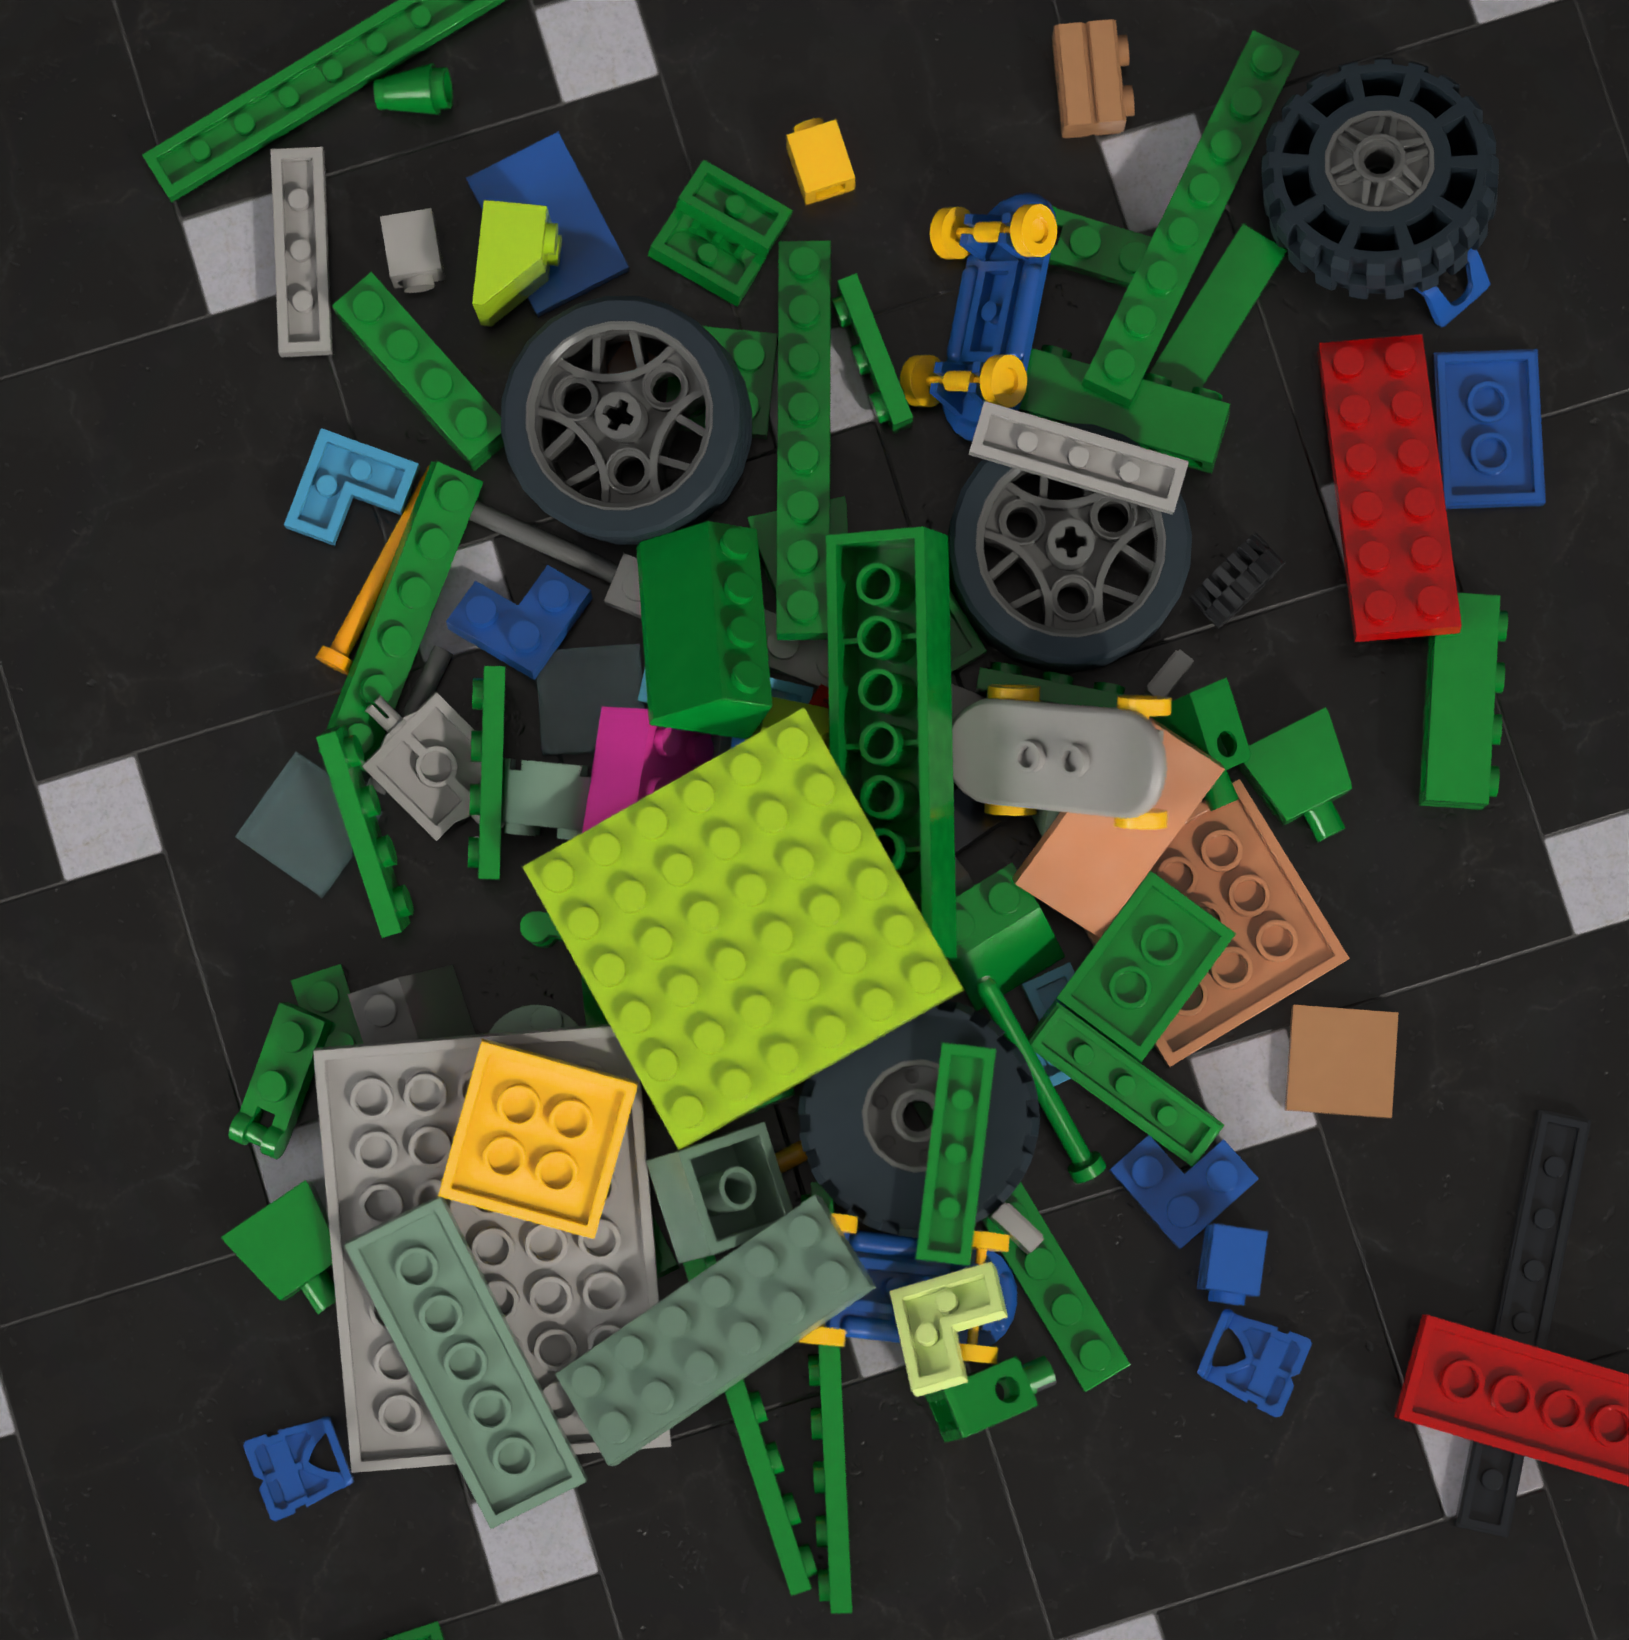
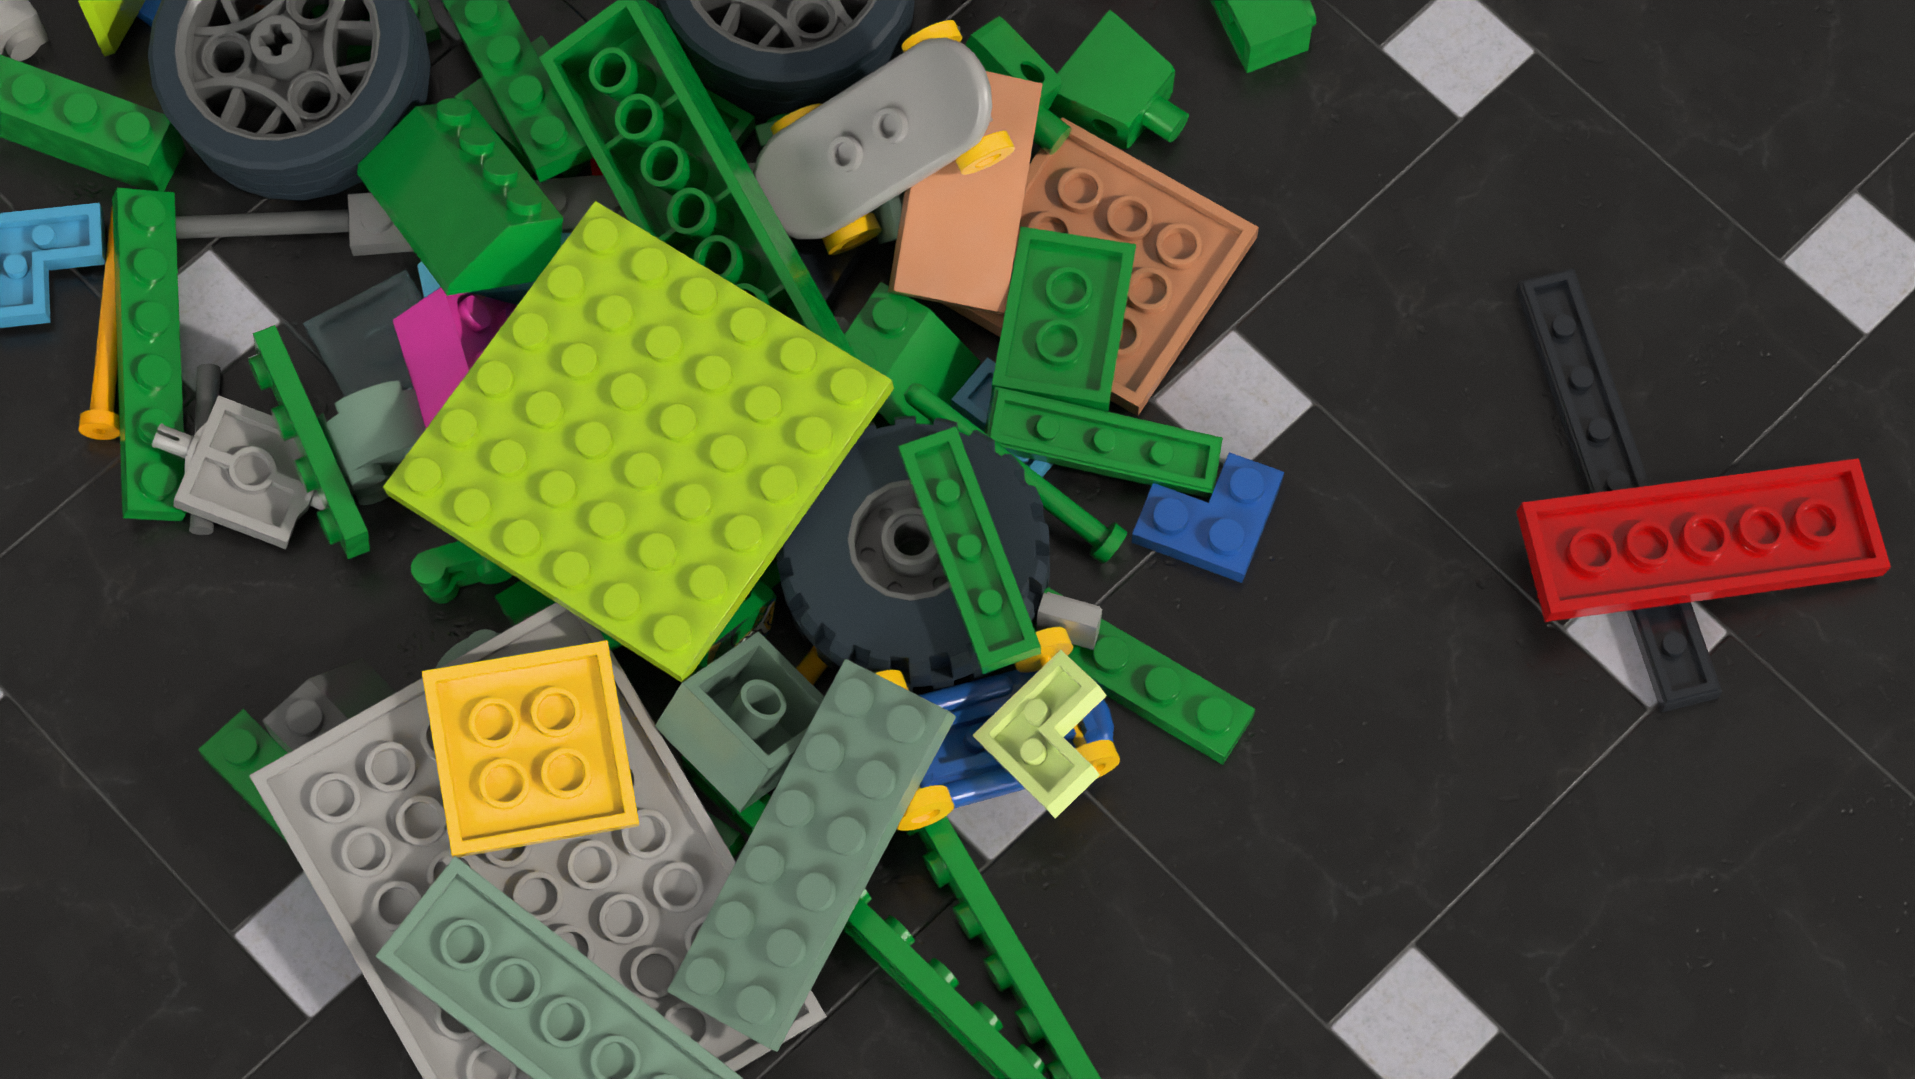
camera: 25 degrees left, 15 degrees down
green torso [221,1180,336,1315] -> none
green plate [228,1002,333,1160] -> none
clear light blue tile [235,752,383,898] -> none
green plate [316,724,414,938] -> none
blue plate [446,565,593,680] -> none
green torso [925,1355,1056,1443] -> none
blue brick [1196,1224,1268,1305] -> none
blue piece [1197,1309,1312,1418] -> none
medium nougat tile [1285,1005,1399,1119] -> none

